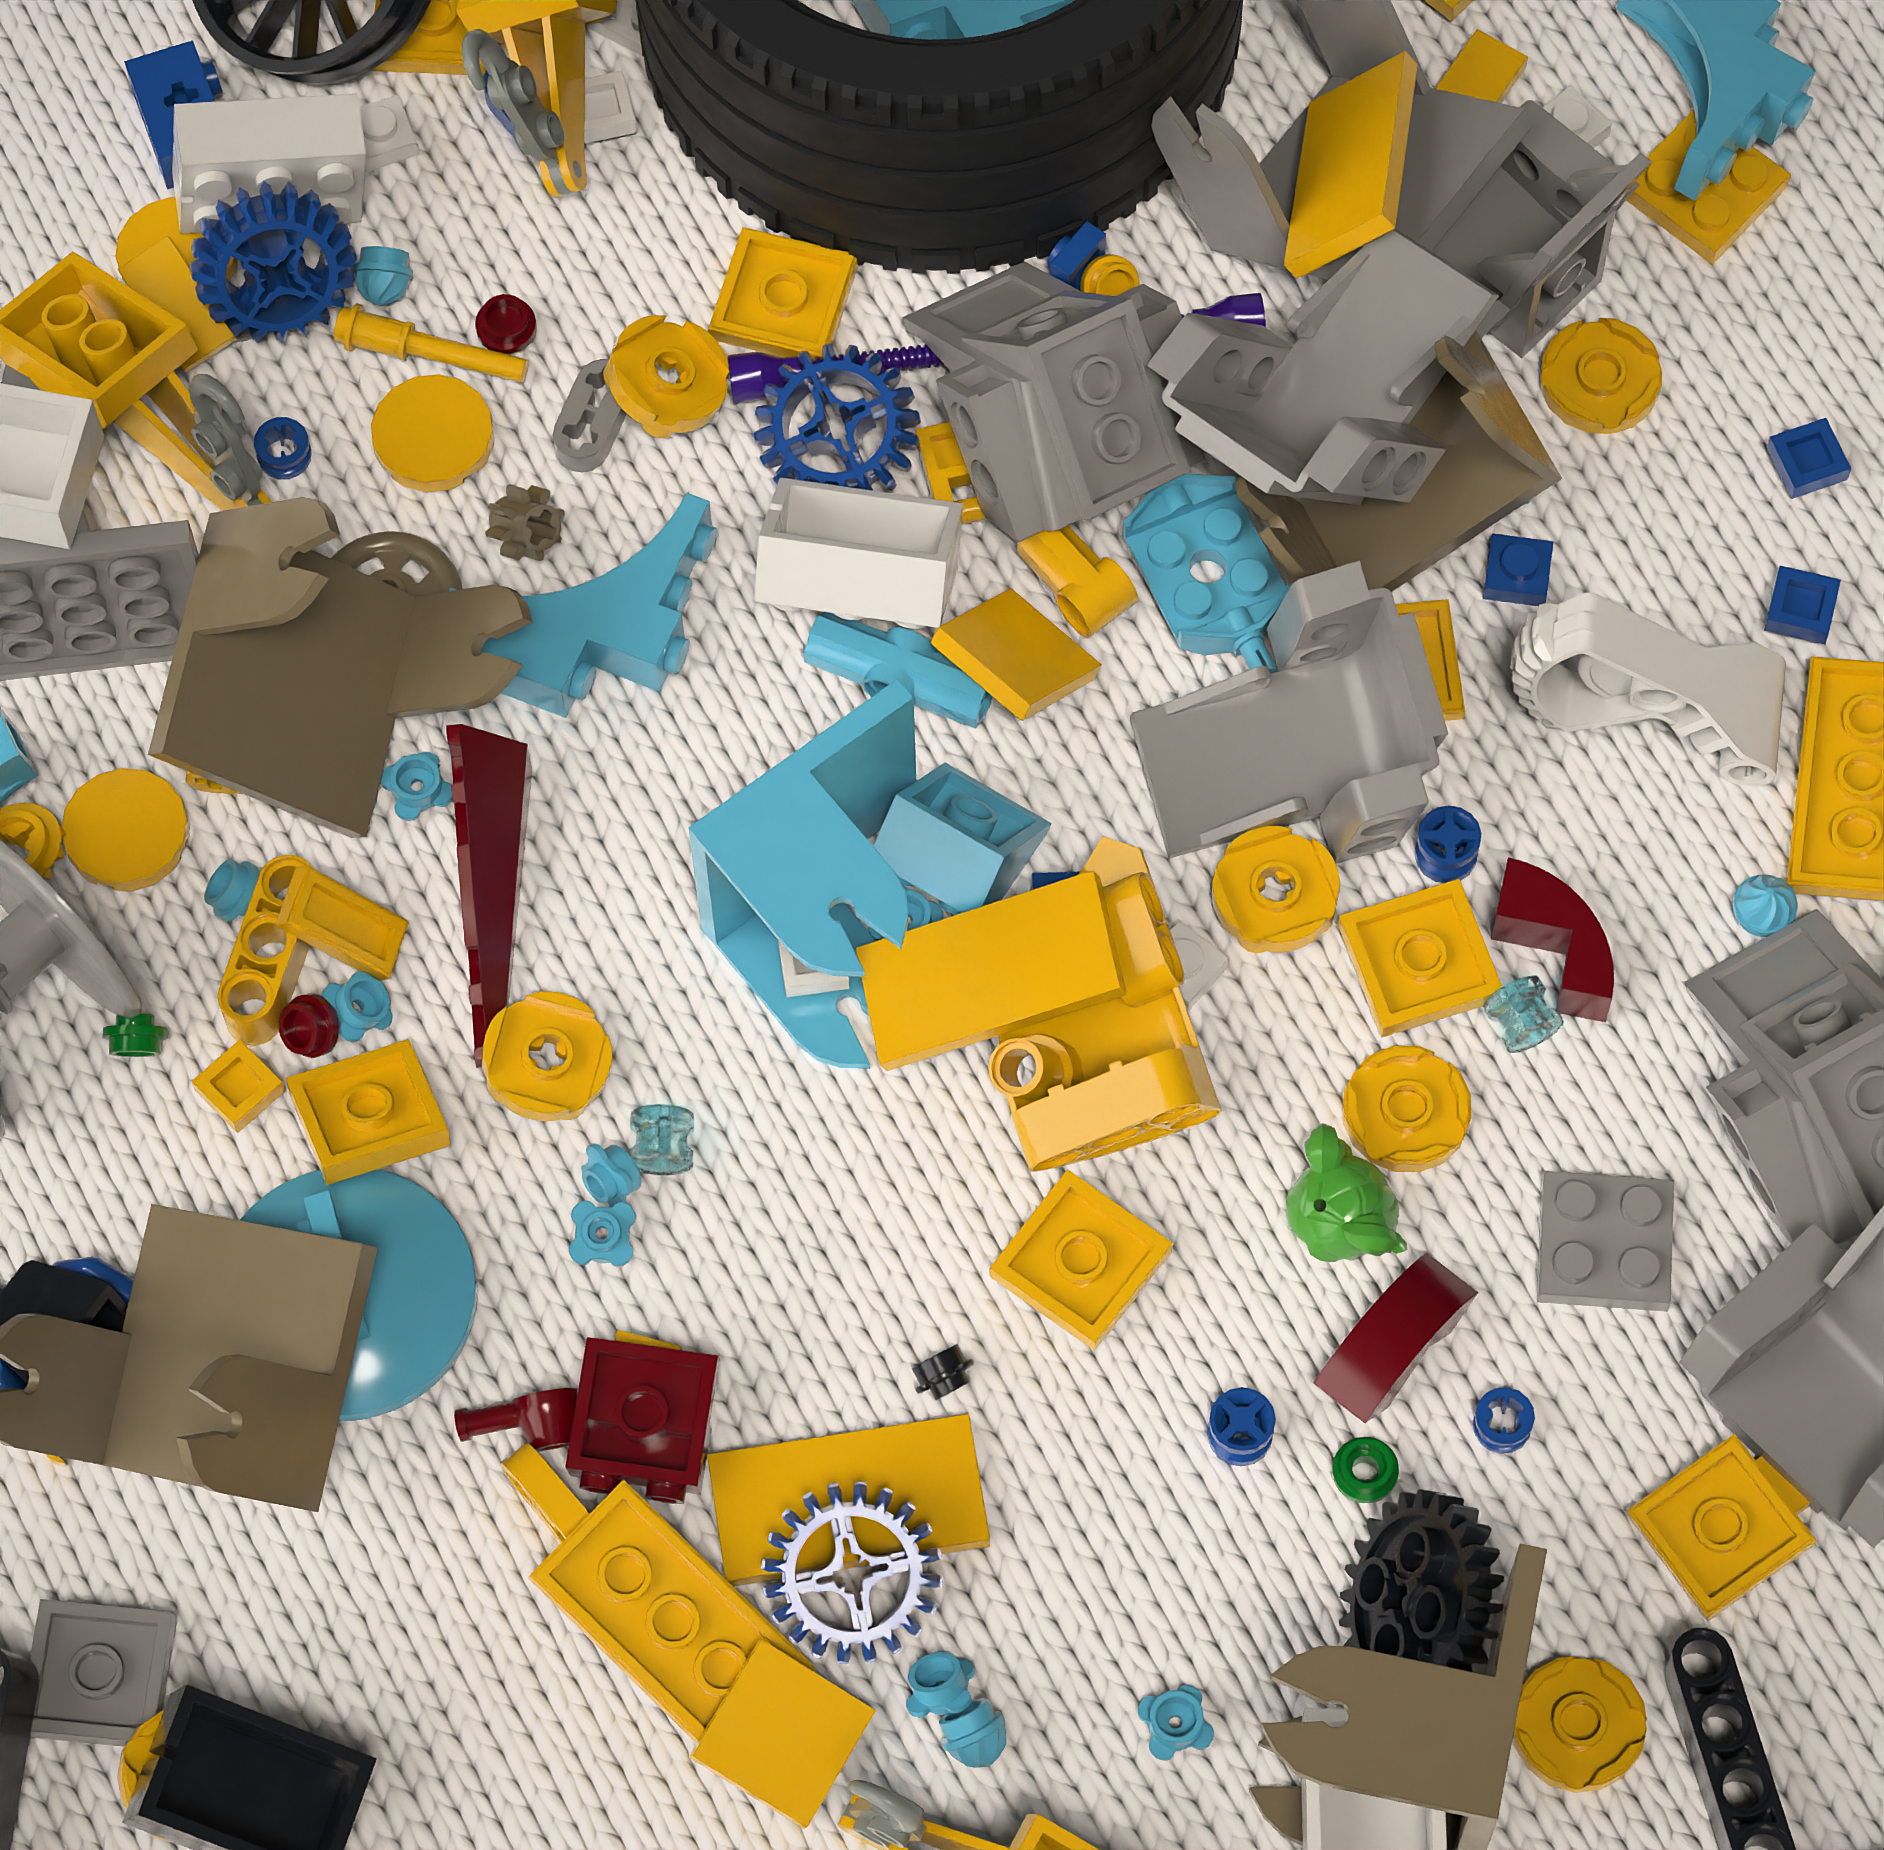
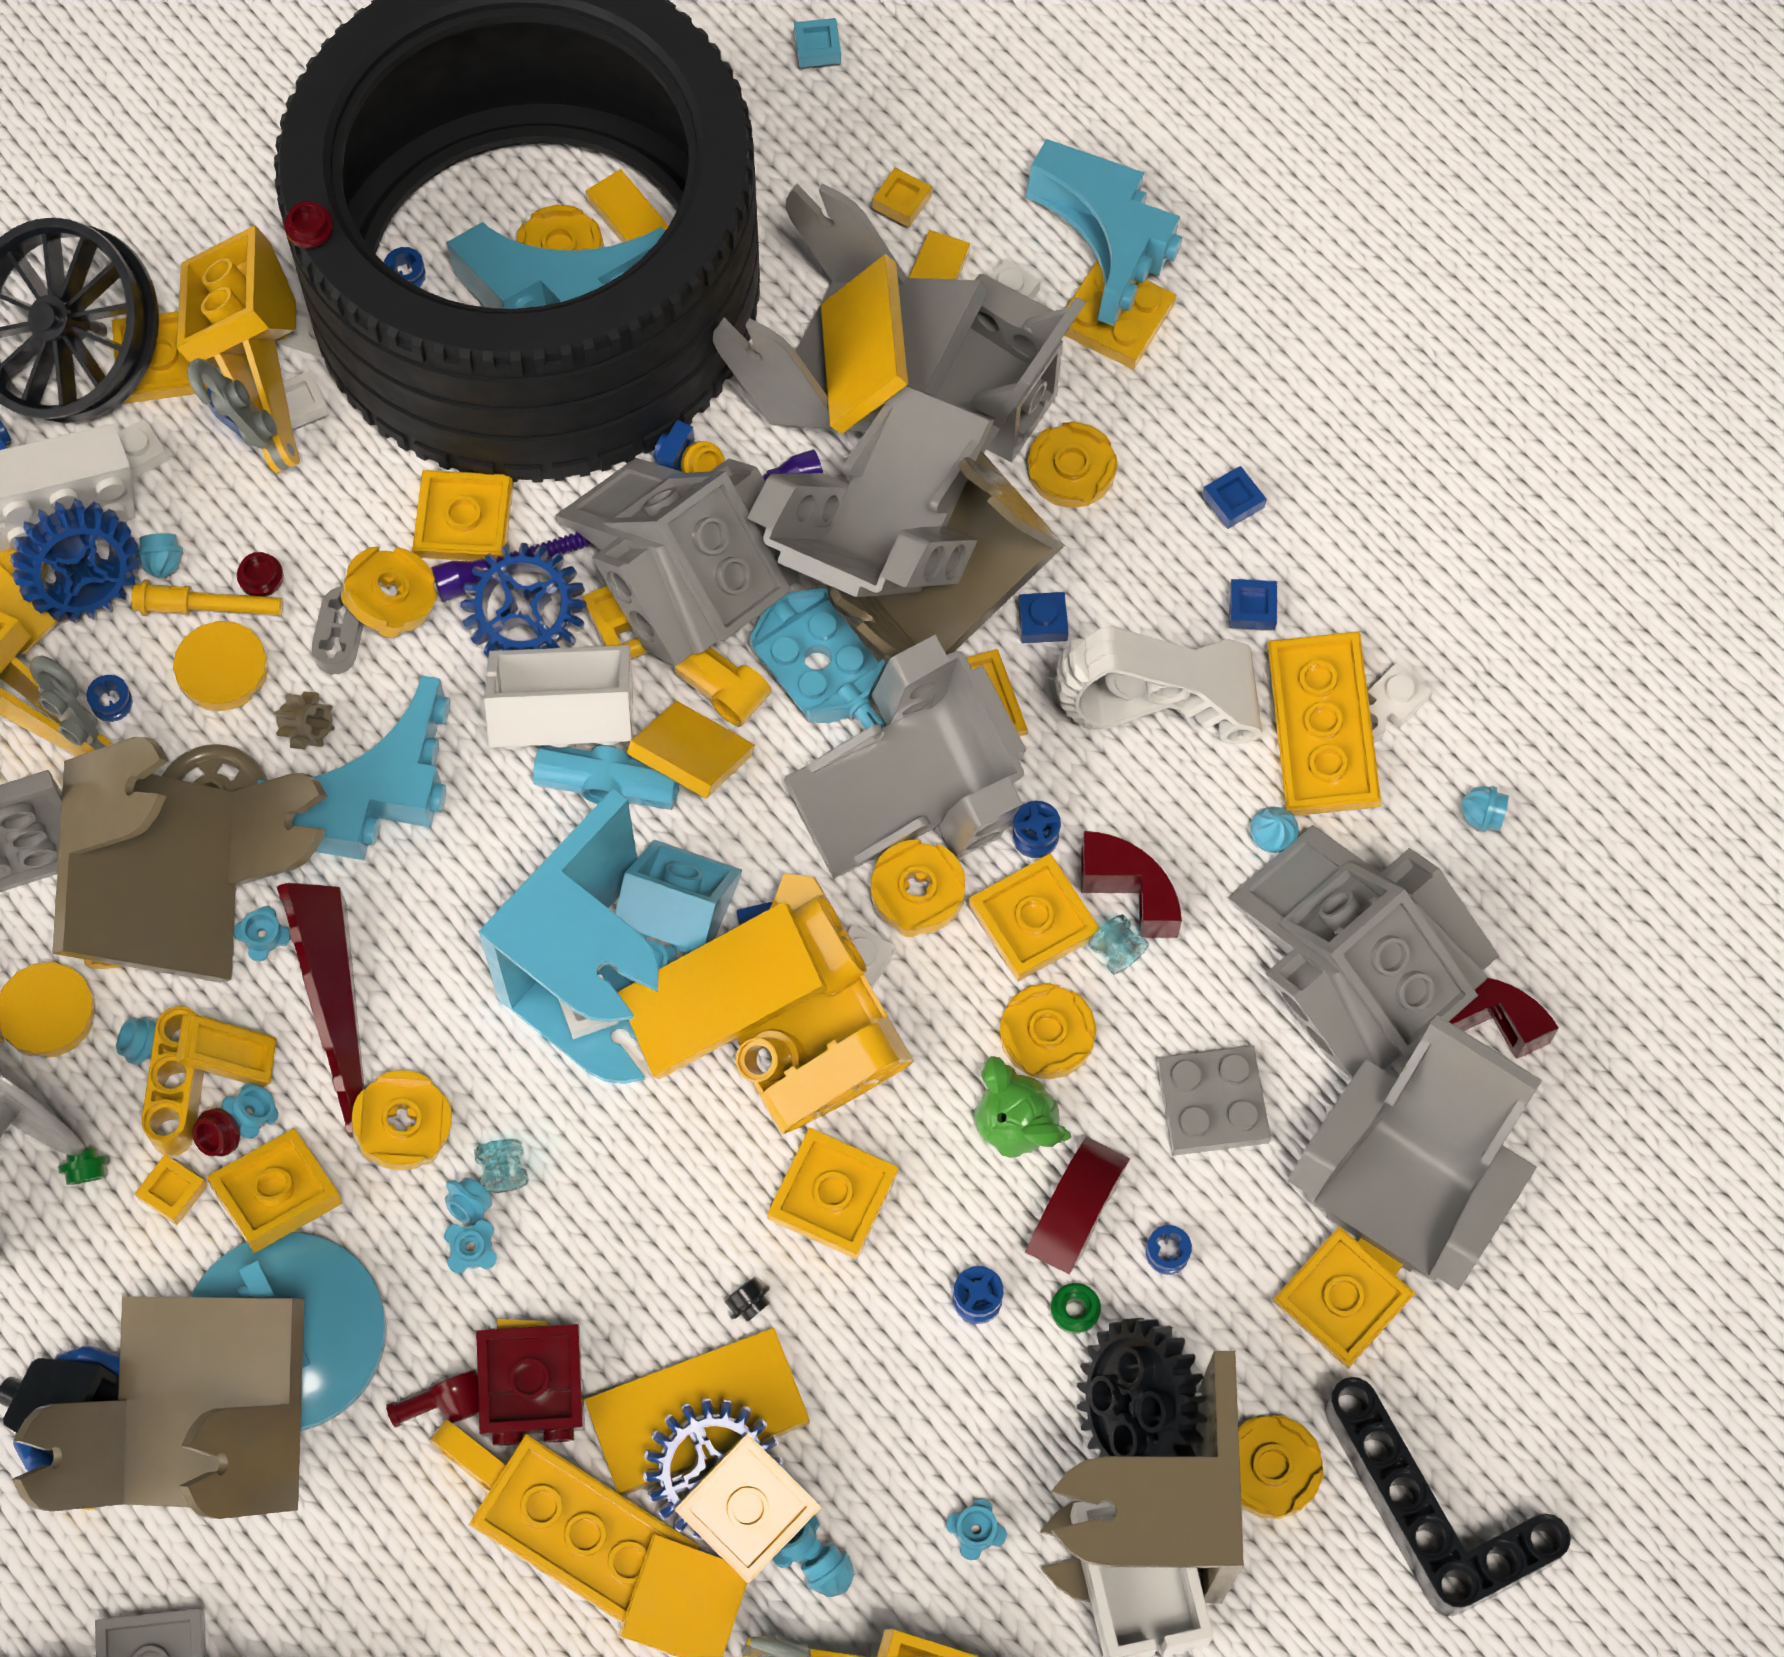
camera: 15 degrees left, 0 degrees up
none -> tile [673,1432,821,1584]

